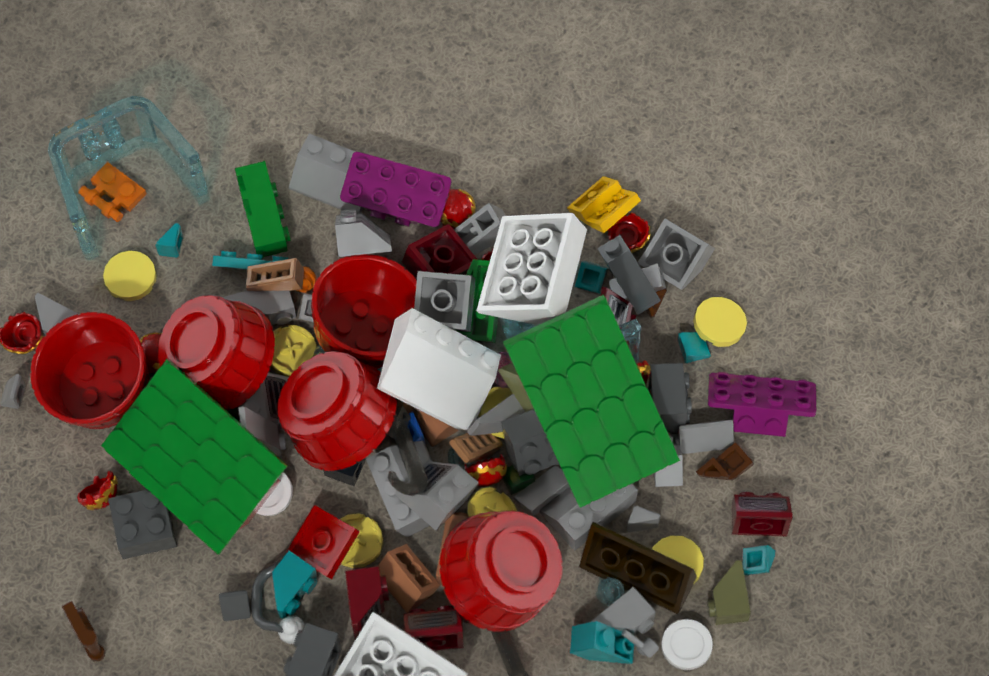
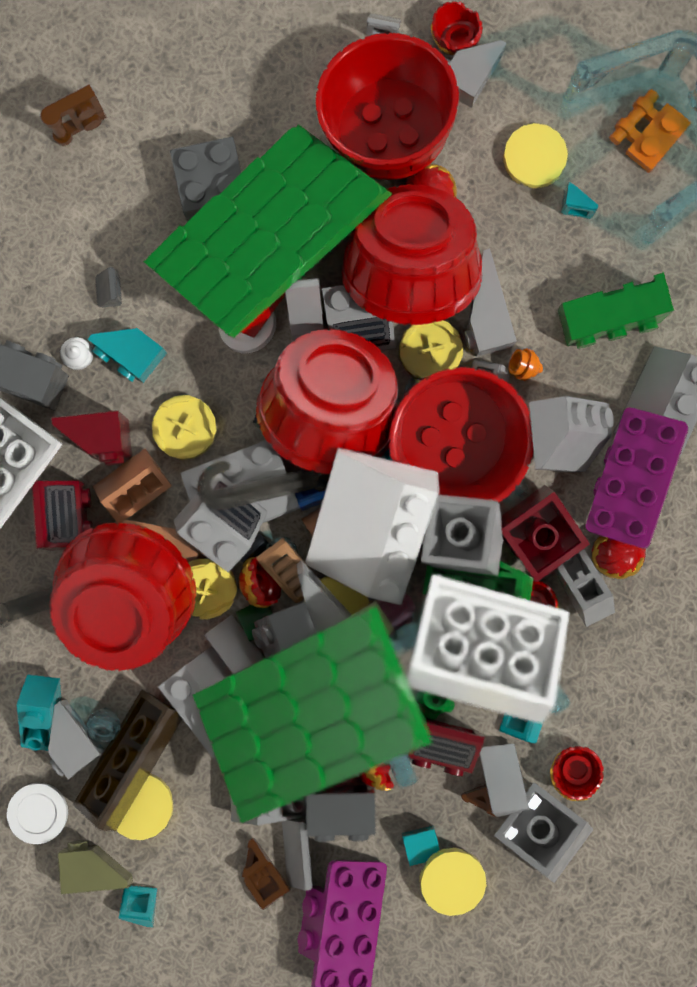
camera: 90 degrees right, 20 degrees up
red hair [77,471,118,511] -> none
teal plate [212,251,289,269] -> none
medium nougat slope [246,258,304,291] -> none
dark grey animal [251,559,283,633] -> none
red plate [286,505,360,579] -> none
yellow slope [567,176,641,233] -> none
dark grey slope [597,235,661,314] -> none
light grey hand [622,629,659,657] -> none
light grey slope [627,506,661,533] -> none
dark red slope [732,492,792,537] -> none

